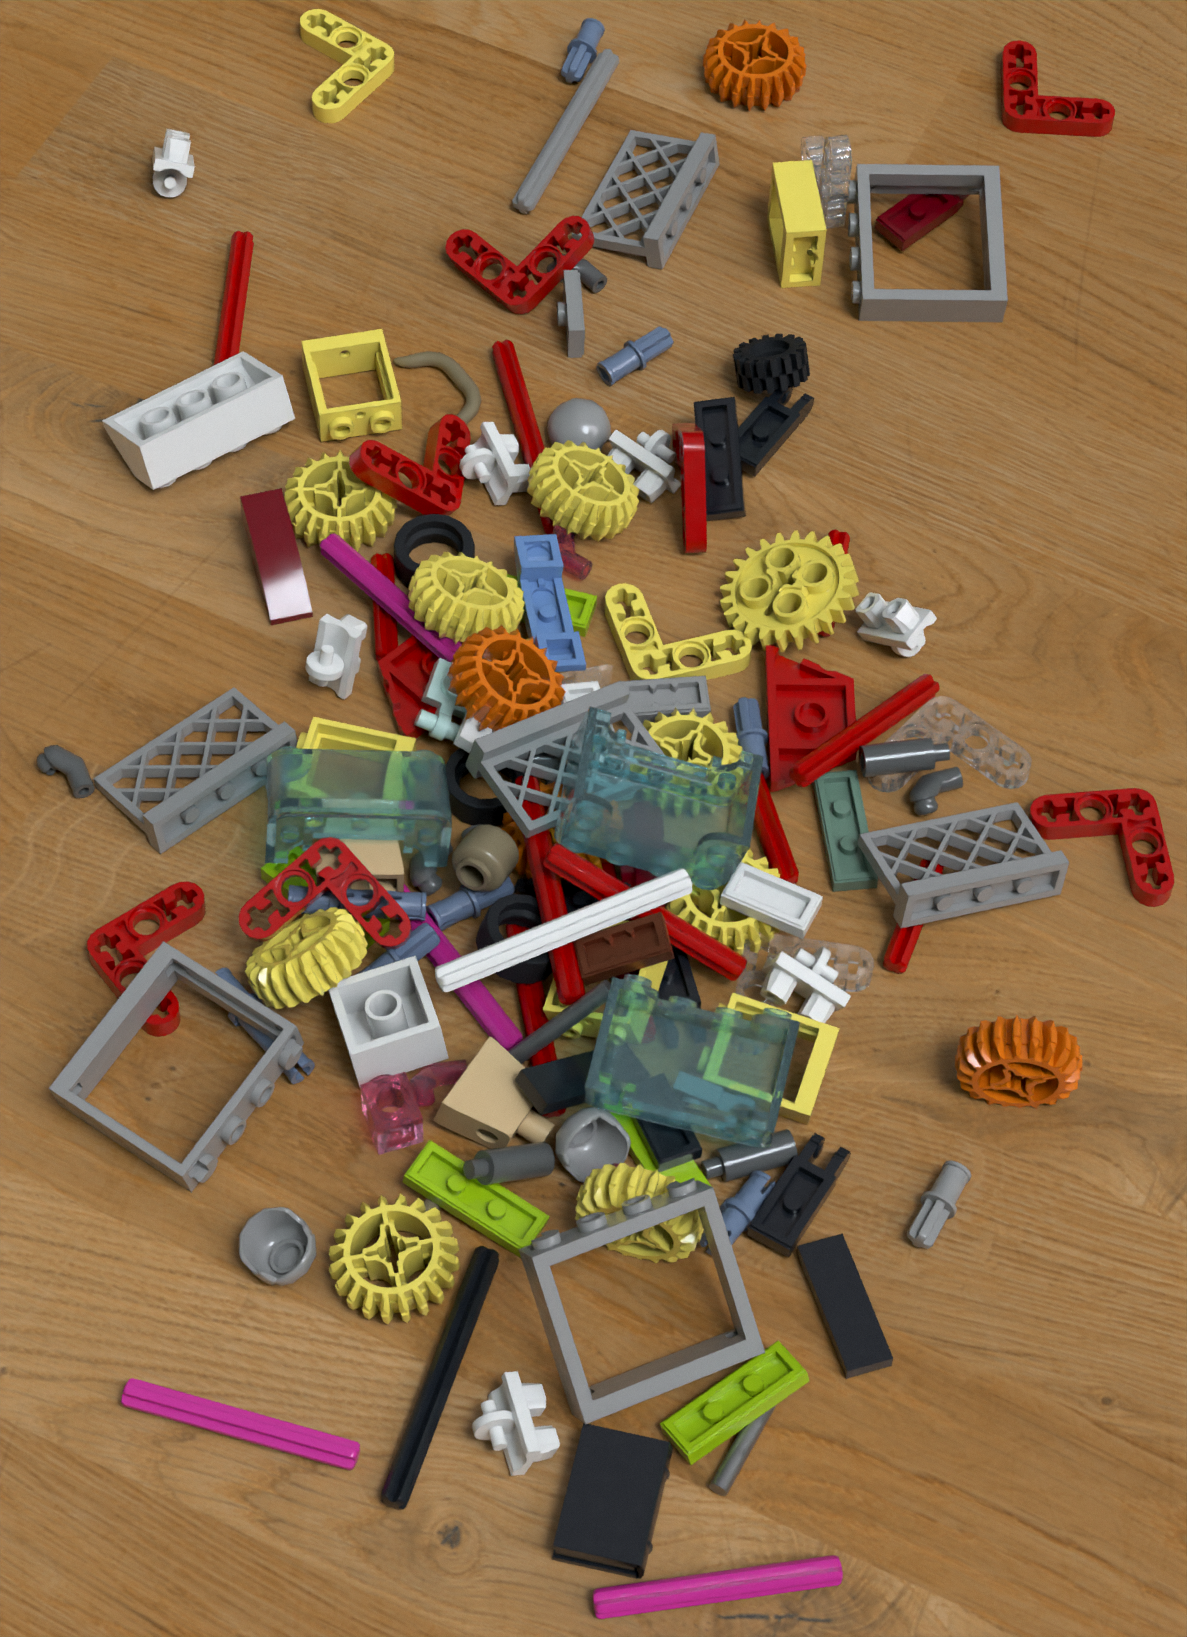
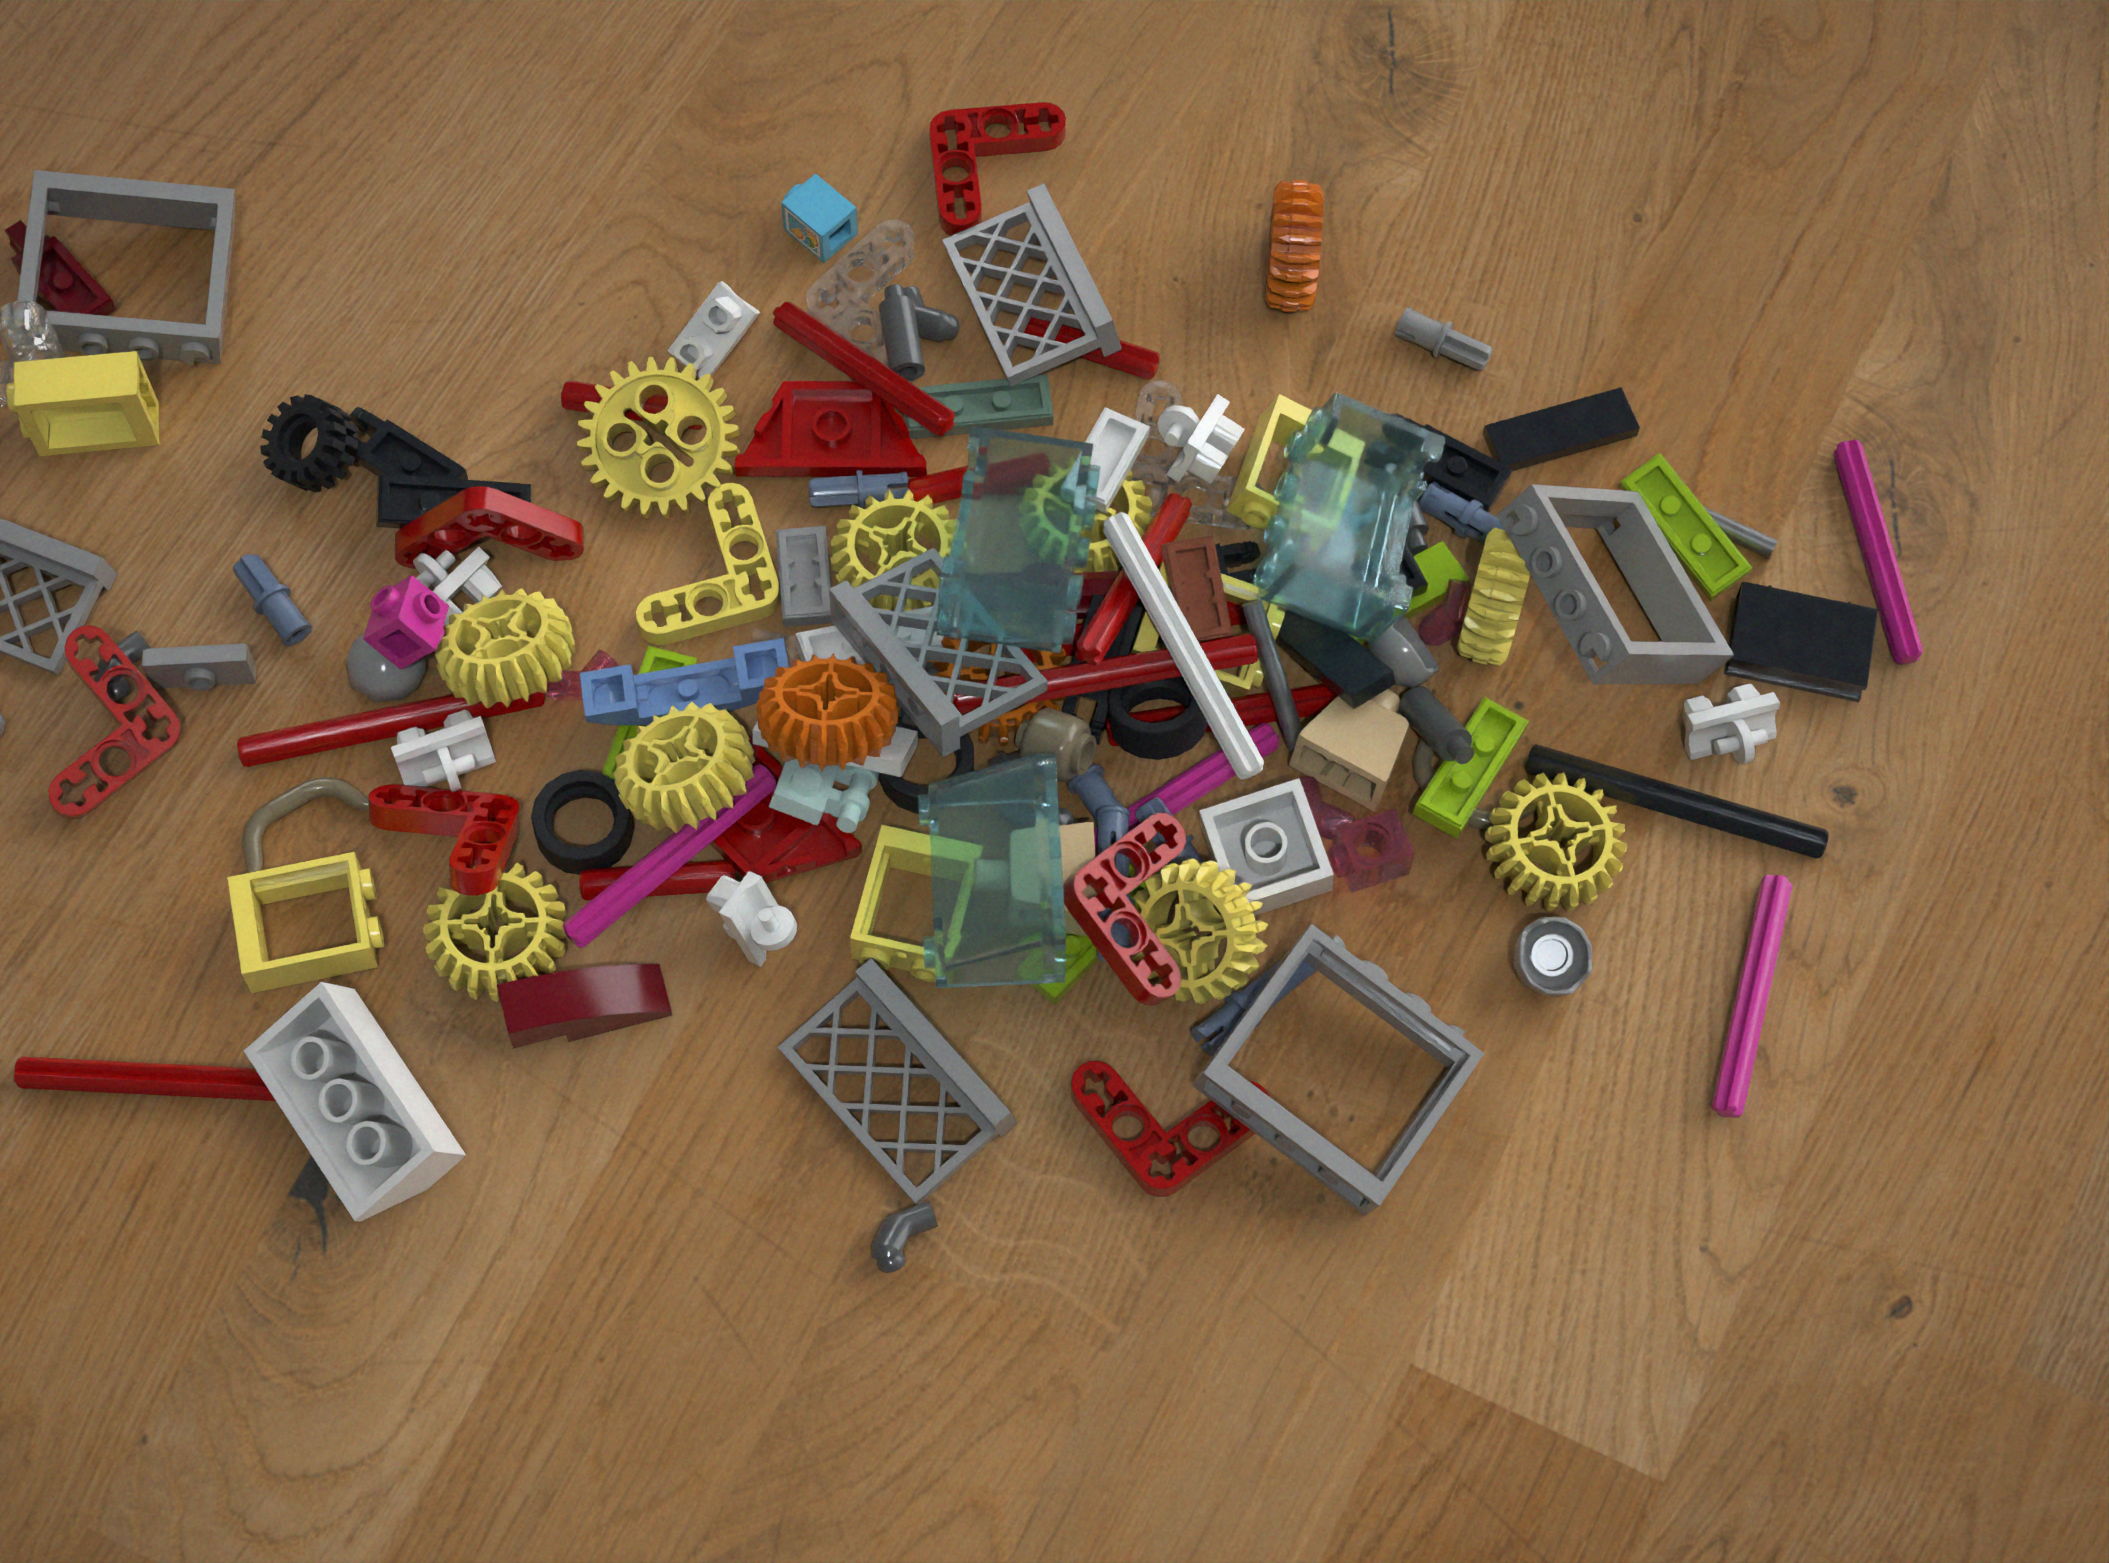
camera: 90 degrees left, 10 degrees up
none -> dark pink brick [363,575,449,670]
none -> medium azure brick [781,173,858,263]

